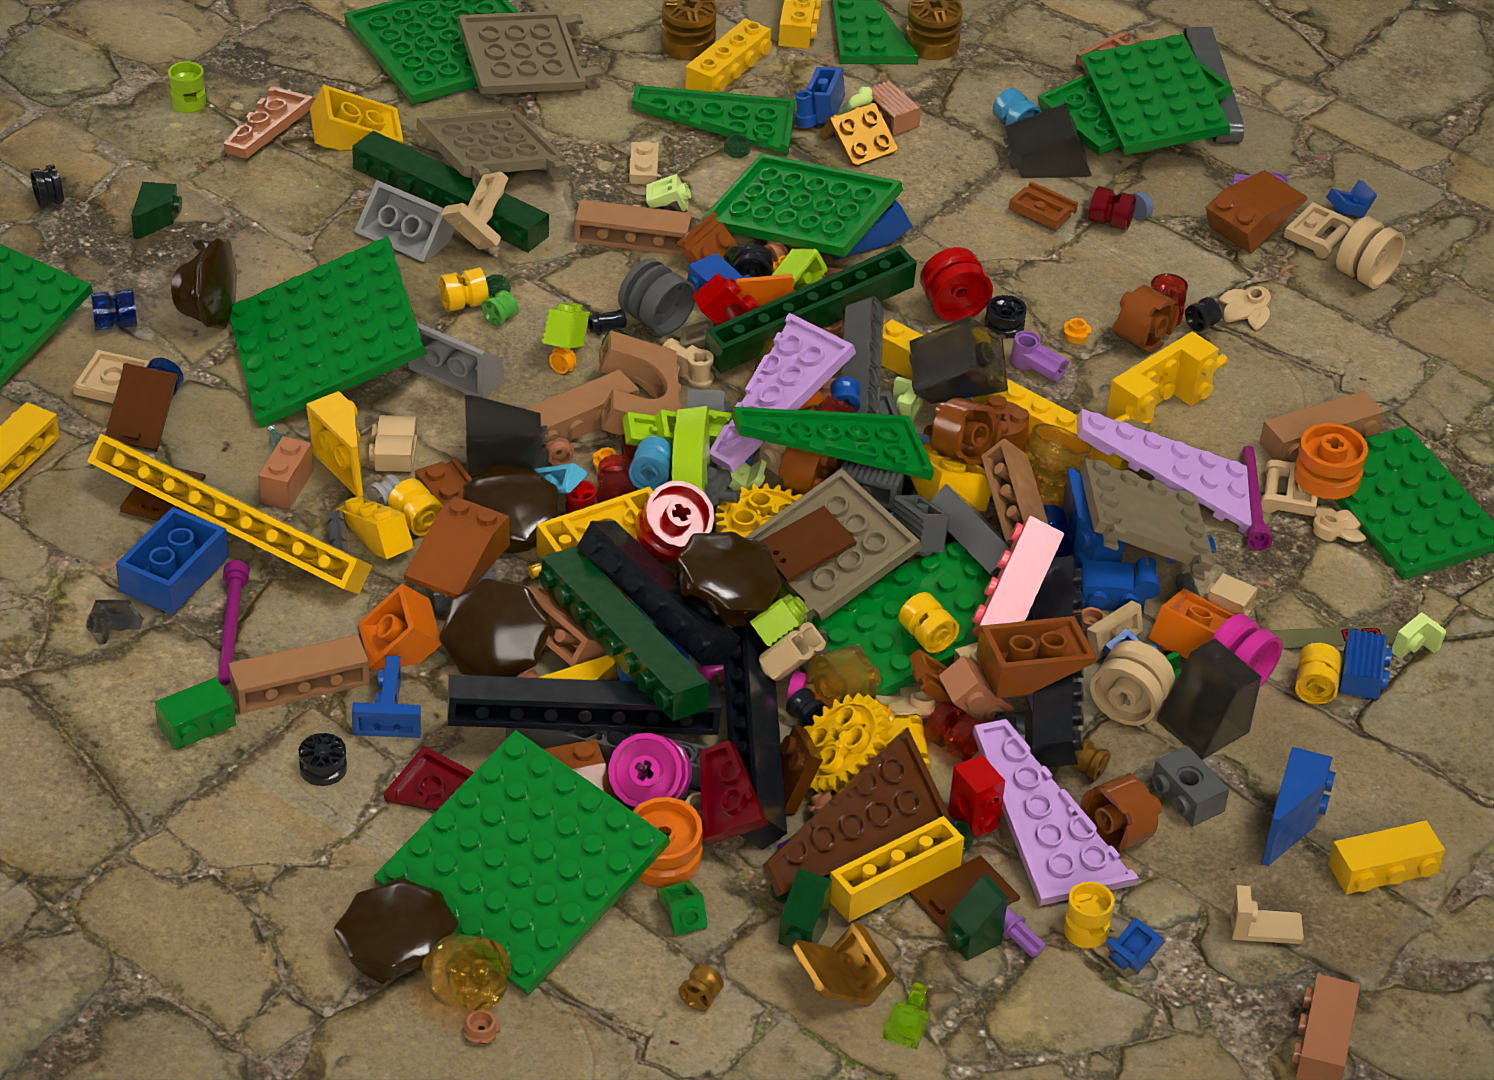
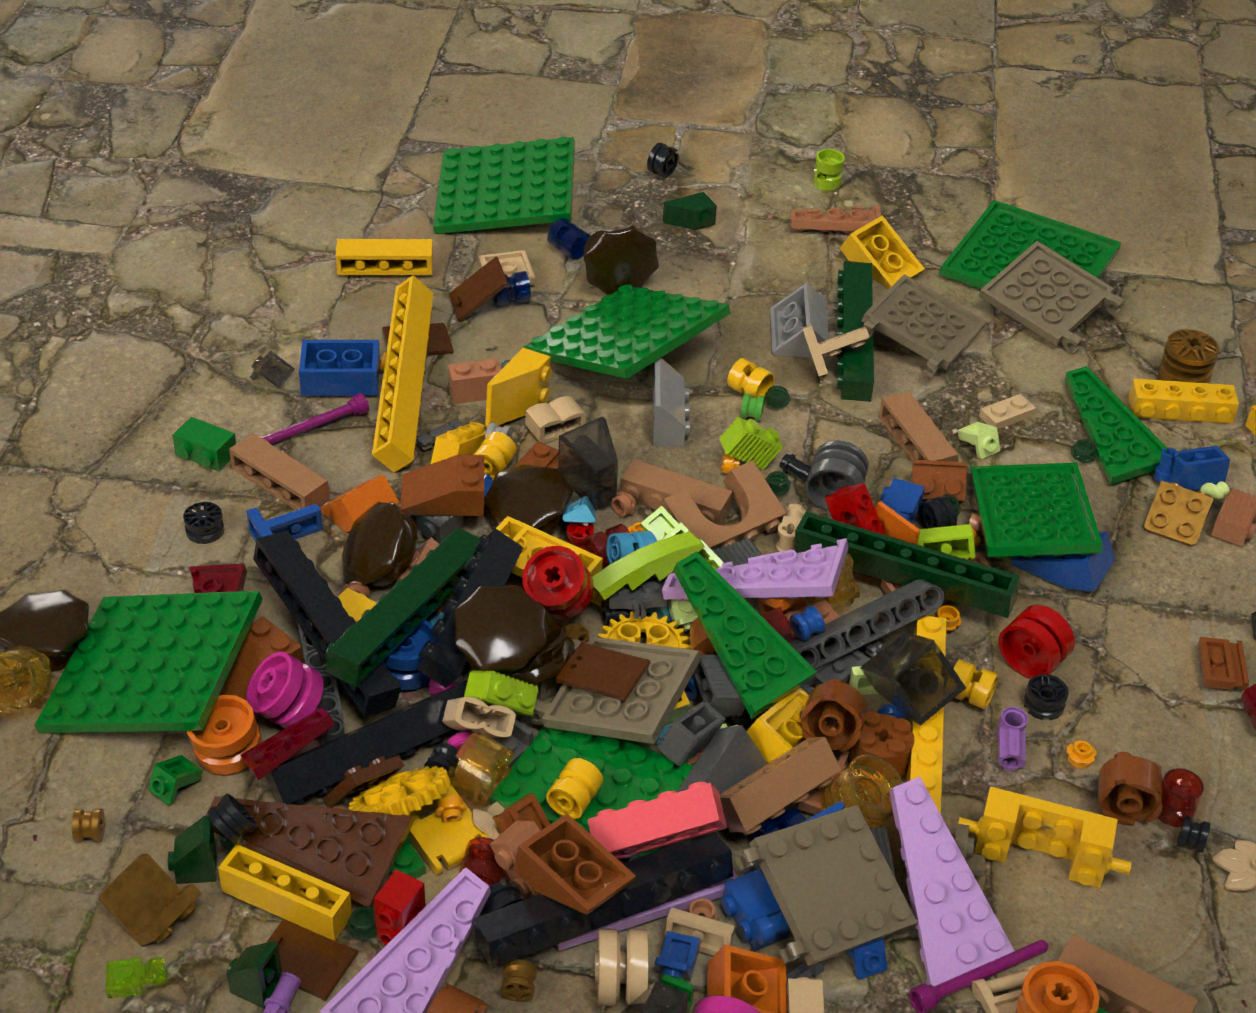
camera: 60 degrees right, 0 degrees up
none -> black wheel [207,793,258,845]

